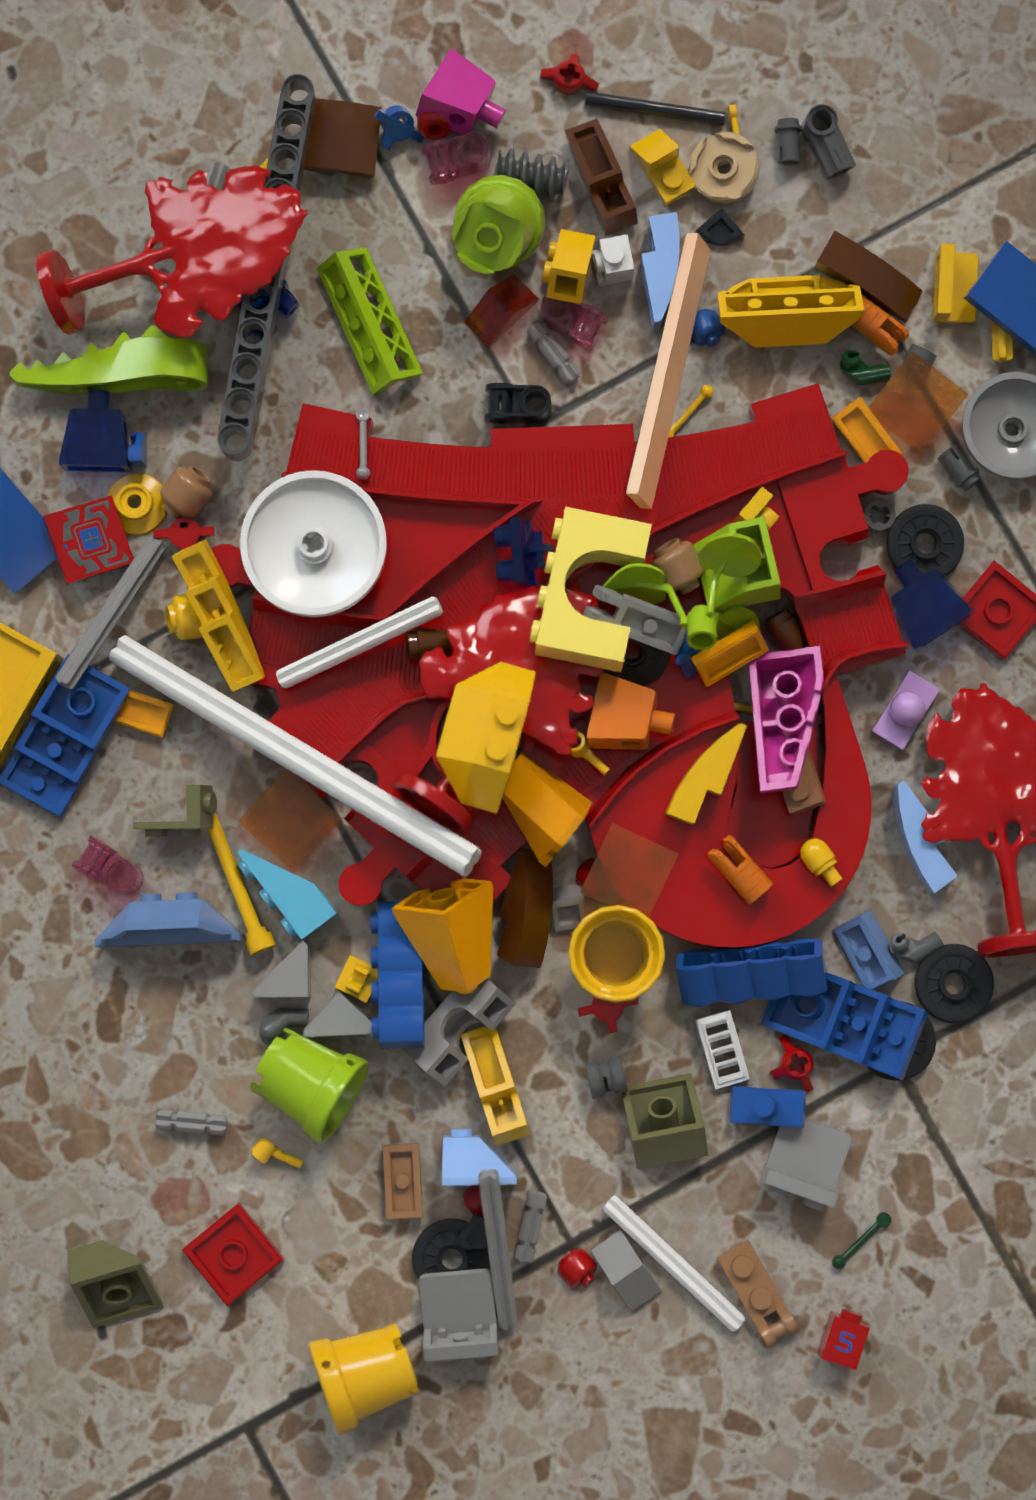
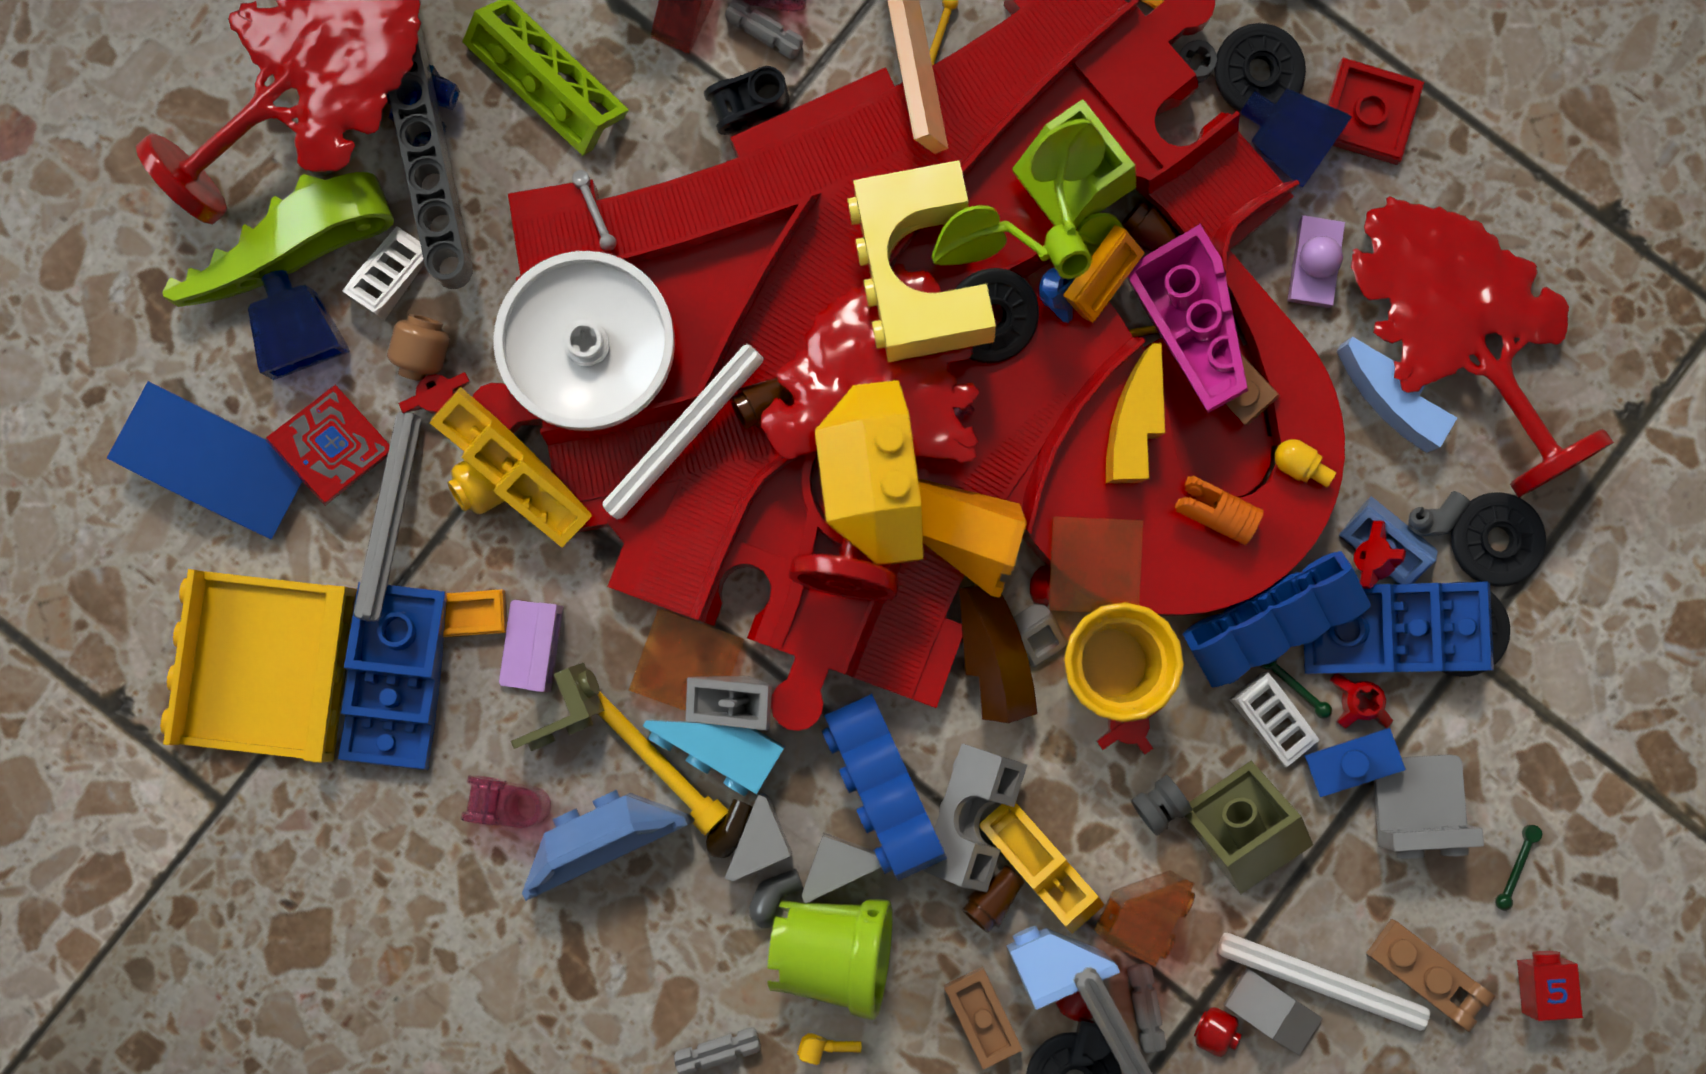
camera: 25 degrees left, 0 degrees up
yellow piece [106,473,167,536] -> none
white axle [109,635,482,877] -> none
blue tile [128,432,147,468] -> none
yellow tile [334,955,378,1003] -> none
light orange slope [392,878,493,994] -> none
clear blue hips [494,517,554,587] -> none
yellow hand [570,731,610,776] -> none
light grey hinge [583,585,687,655] -> none
orange torso [586,673,675,750] -> none
medium nougat head [651,538,705,595] -> none
yellow tile [735,487,780,531] -> none
none -> white slope [342,226,424,321]
none -> lavender panel [499,600,564,692]
none -> light grey slope [685,676,772,730]
none -> dark brown arm [706,799,753,858]
none -> reddish brown cone [962,865,1025,933]
none -> clear orange slope [1094,870,1195,967]
none -> dark green hinge [1260,660,1332,719]
none -> red piece [1354,521,1406,589]

